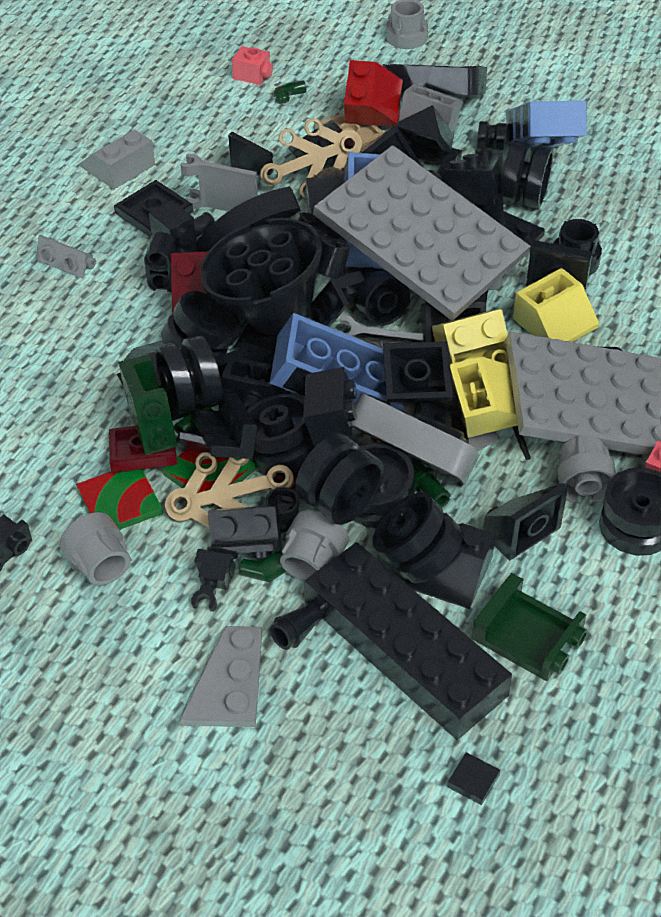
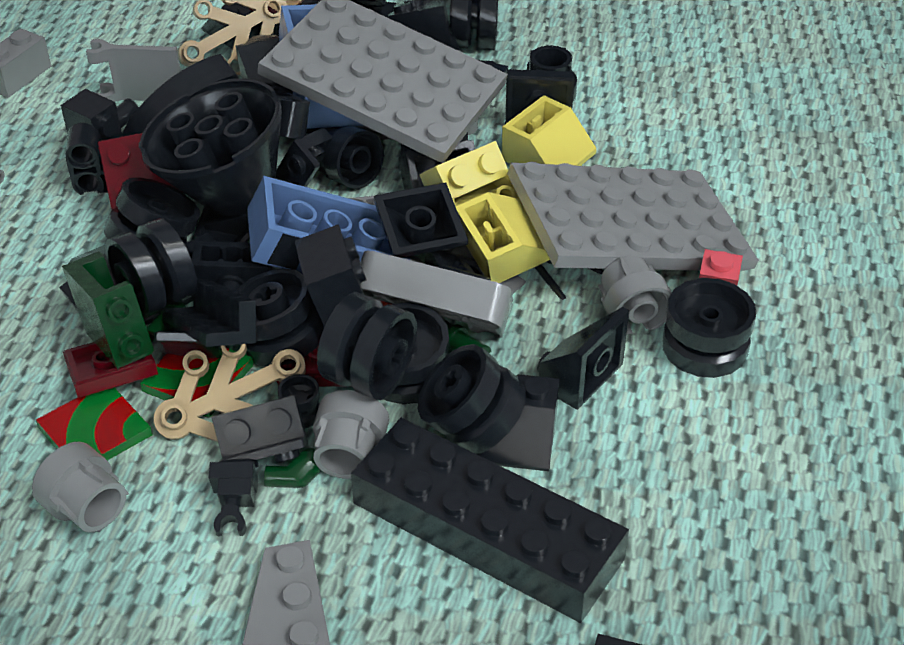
camera: 15 degrees left, 5 degrees down
black plate [114,180,194,237] -> none
black slope [228,132,273,176] -> none
black cone [270,602,323,650] -> none
light grey flag [339,315,423,342] -> none
dark green panel [472,572,588,681] -> none

